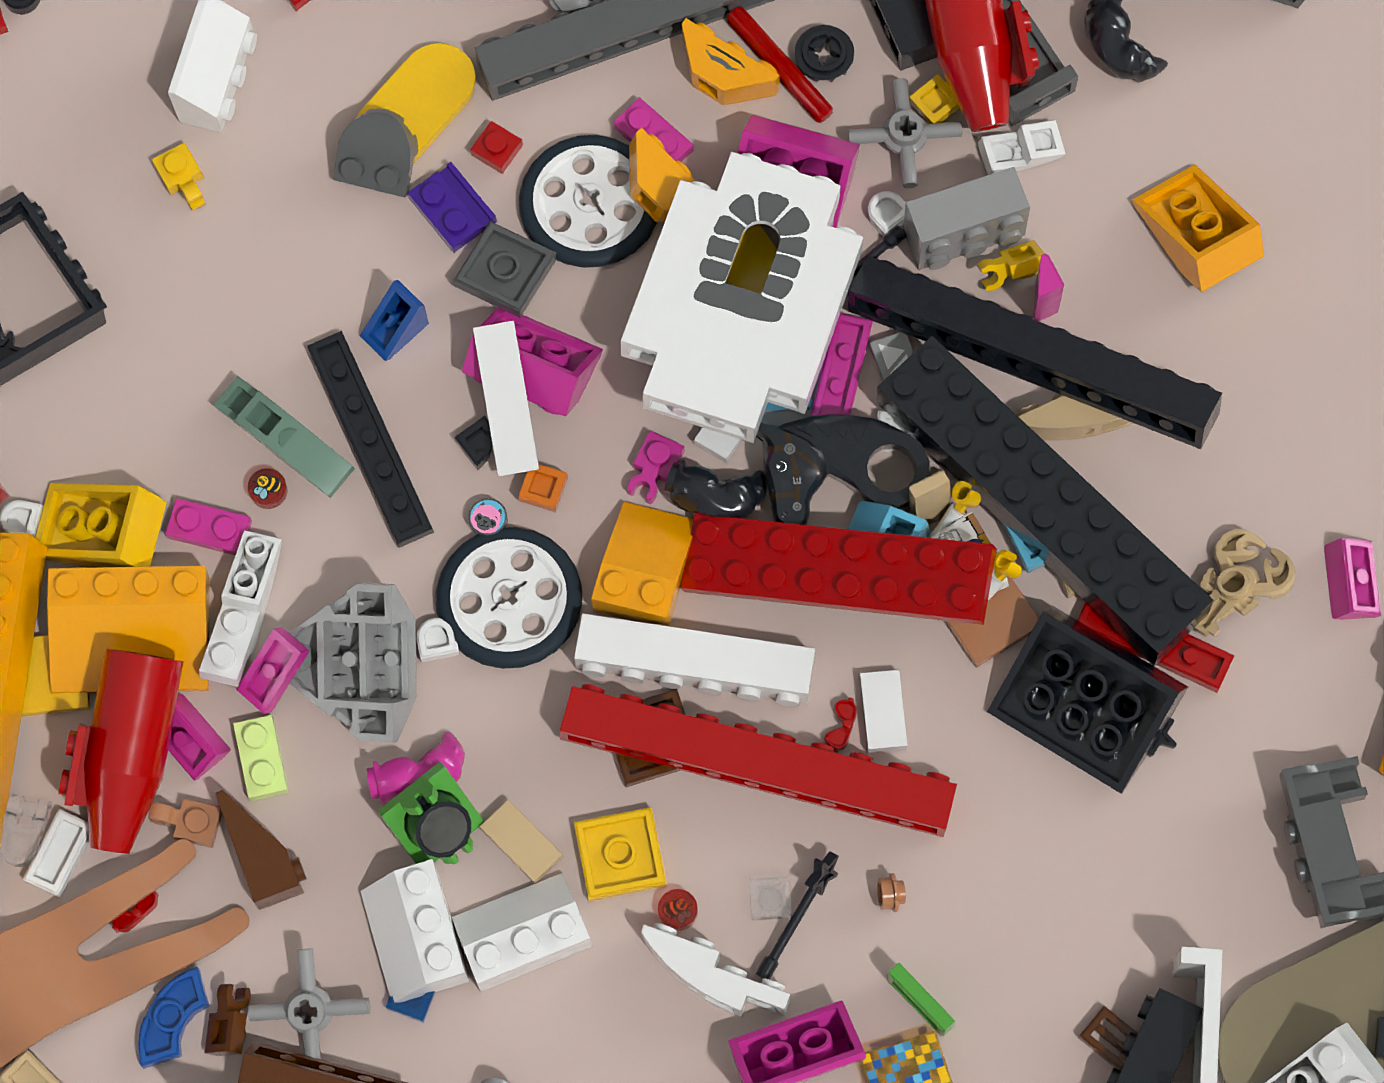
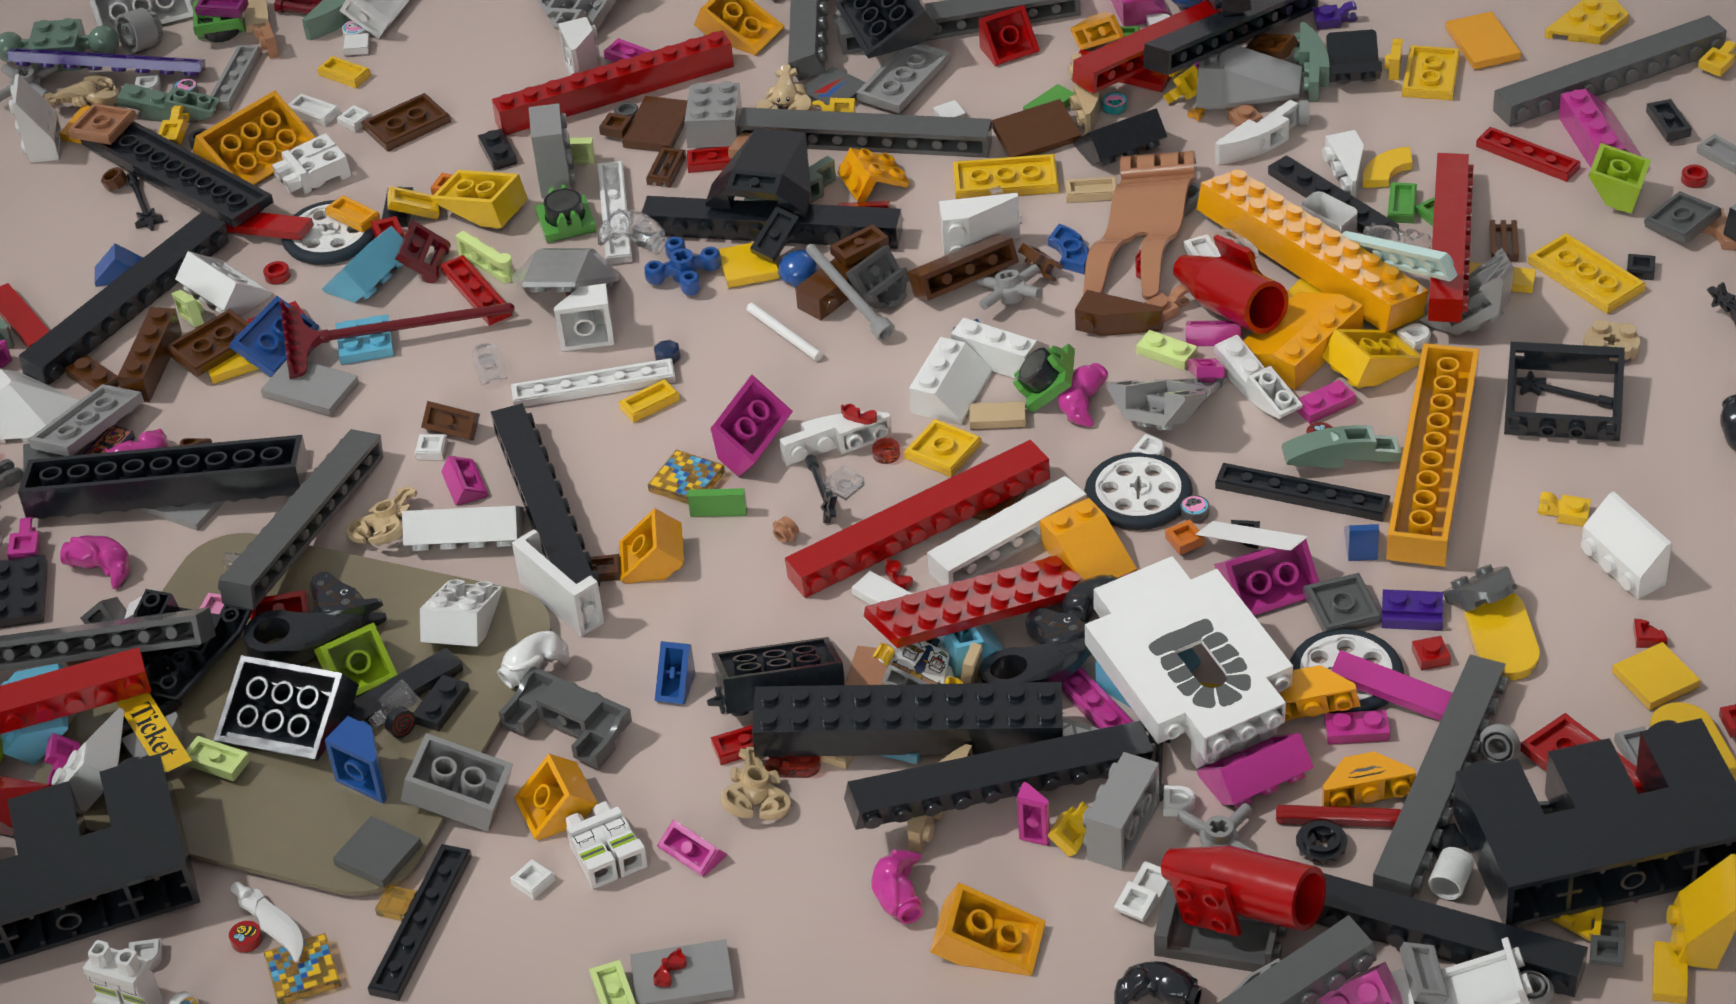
camera: 135 degrees right, 30 degrees down
none -> white animal [497,631,569,689]
none -> light orange slope [619,508,684,584]
none -> blue slope [655,641,696,704]
none -> red piece [841,404,877,425]
none -> dark pink animal [871,849,923,924]
none -> dark pink tile [1331,650,1453,721]
none -> light orange brick [1386,343,1479,567]

